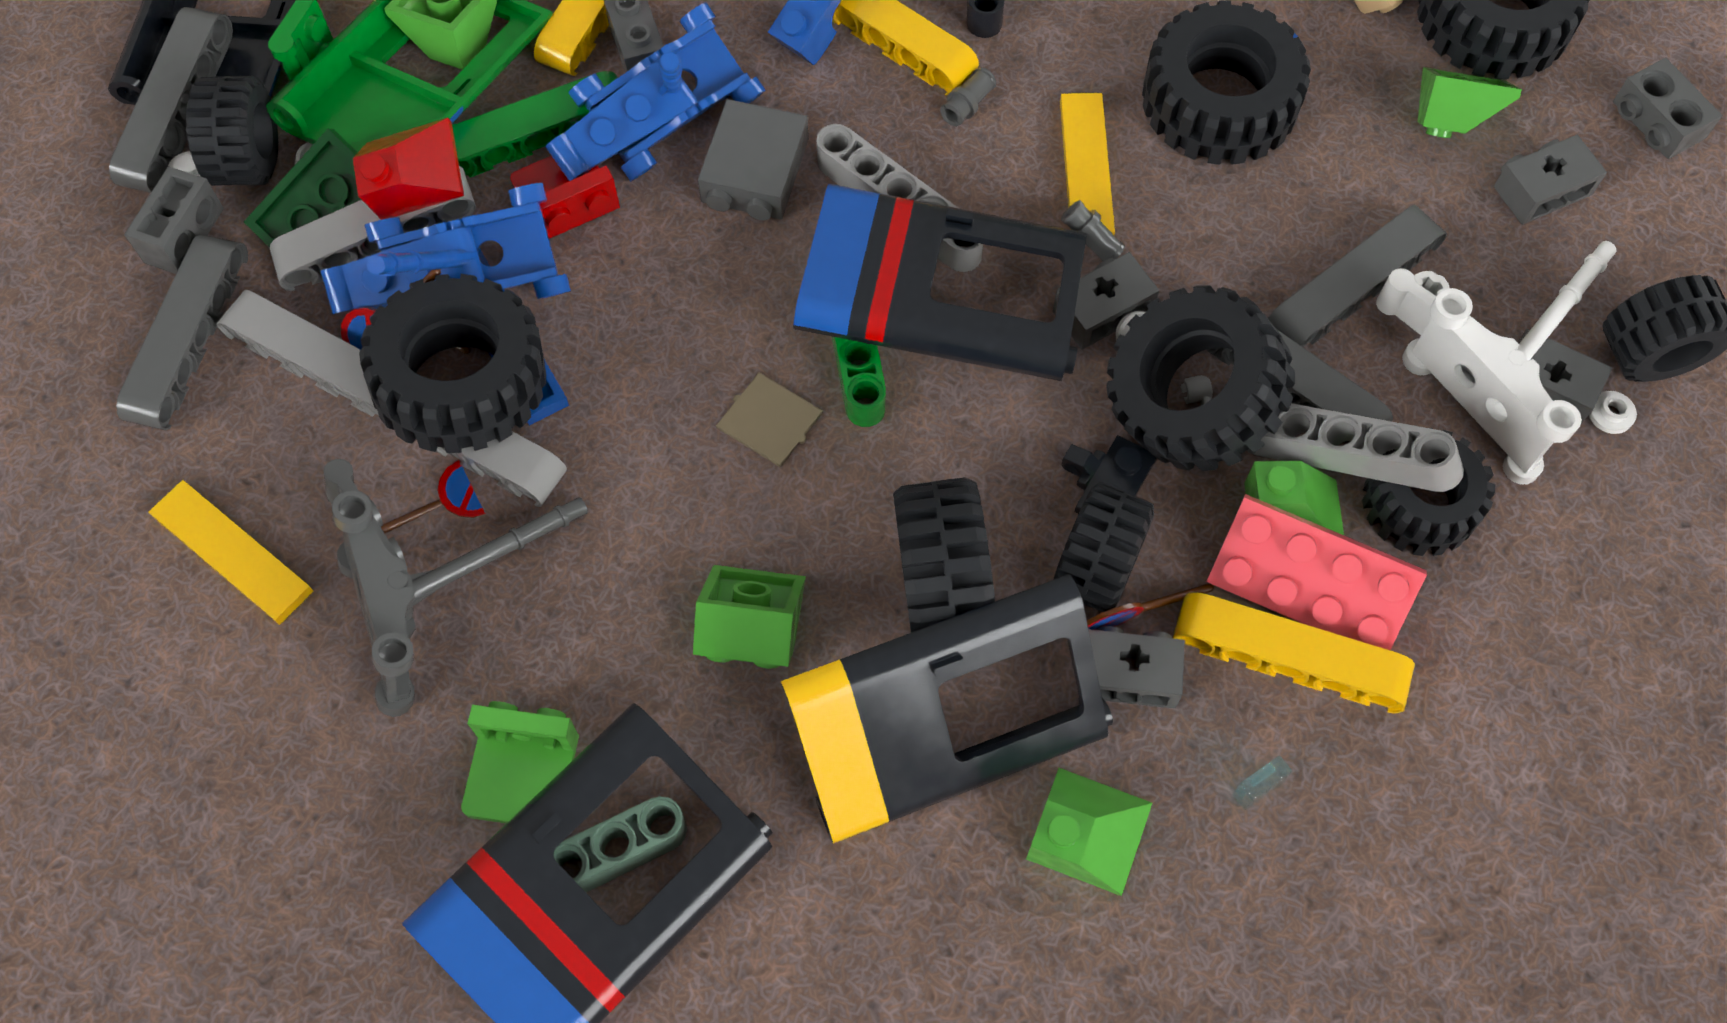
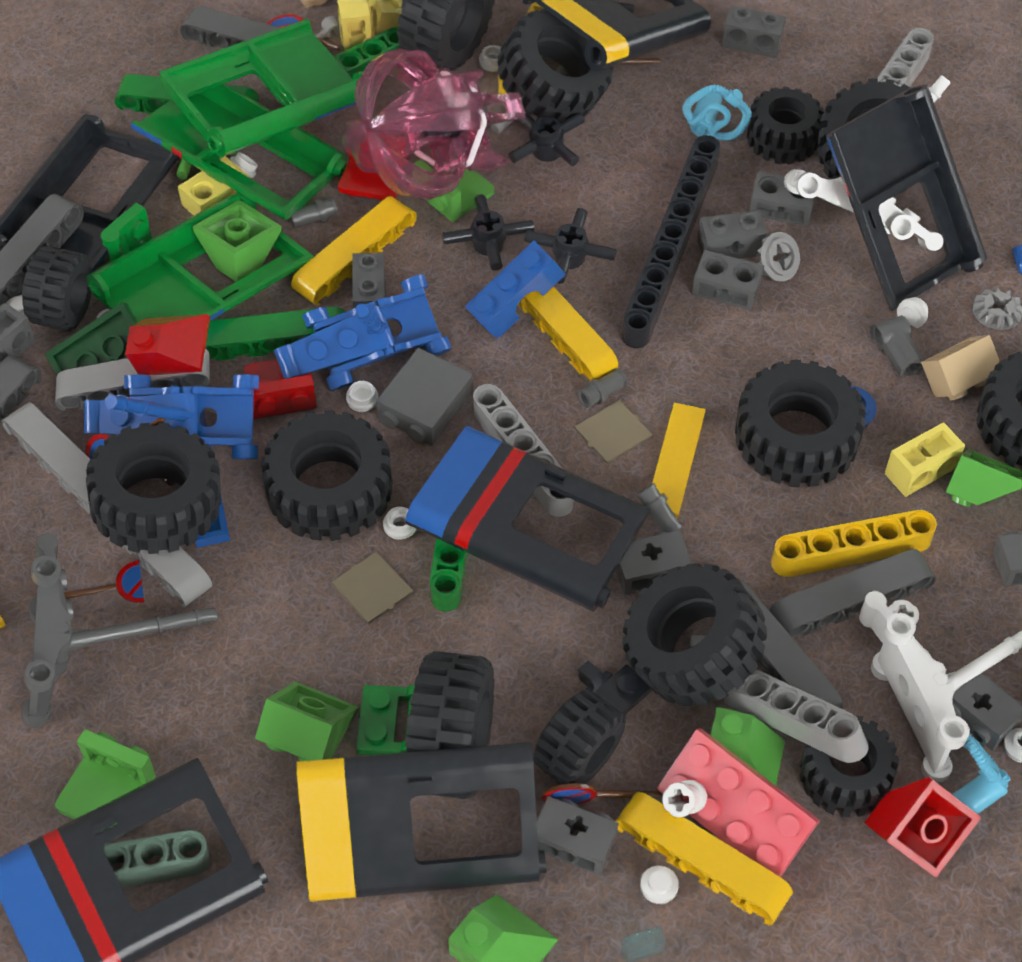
camera: 15 degrees right, 10 degrees down
none -> black tyre [261,410,393,541]
none -> white plate [346,381,378,412]
none -> green plate [356,684,415,755]
none -> white plate [383,507,416,540]
none -> dark tan piece [574,400,653,464]
none -> white plate [640,866,679,904]
none -> white bush [662,780,707,817]
none -> yellow beam [771,510,937,577]
none -> red slope [864,777,981,878]
none -> light yellow brick [885,422,965,497]
none -> medium azure piece [952,734,1011,814]

